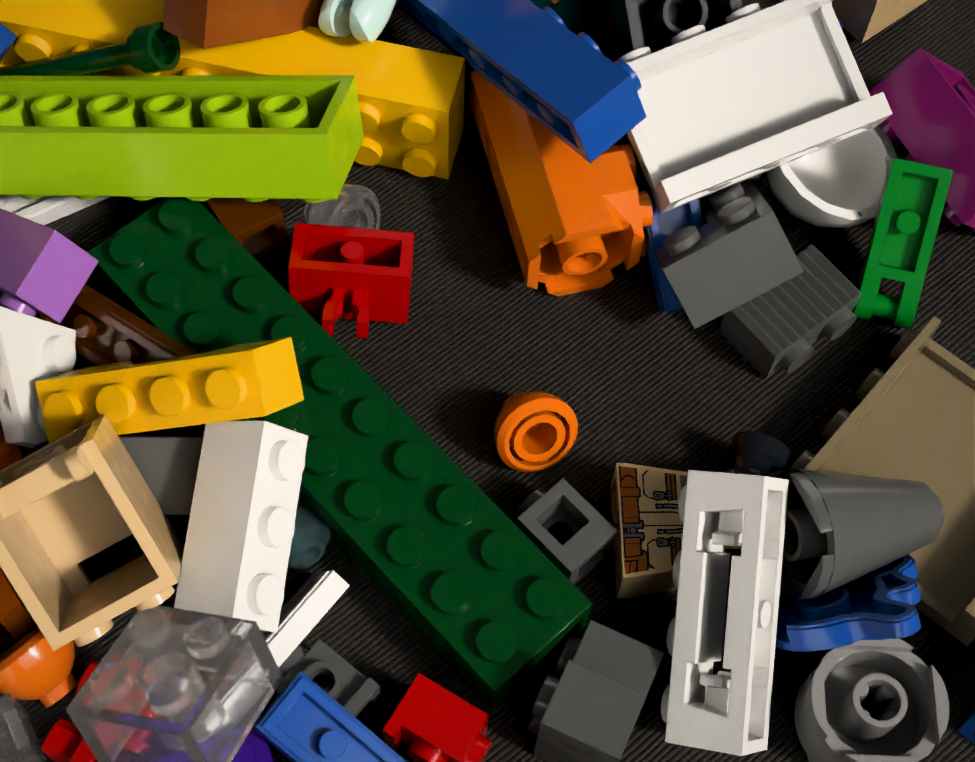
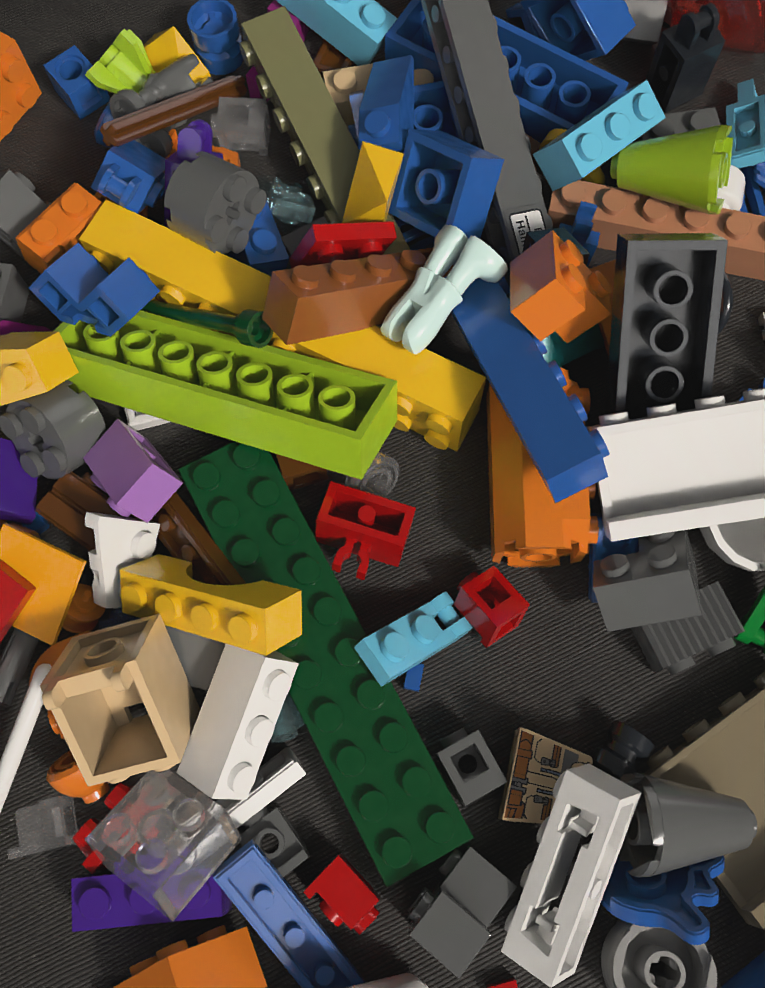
camera: 20 degrees right, 10 degrees up
orange brick [494,391,578,472] -> none
none -> medium azure plate [354,591,473,687]
none -> blue piece [403,663,424,692]
none -> red brick [454,566,530,648]

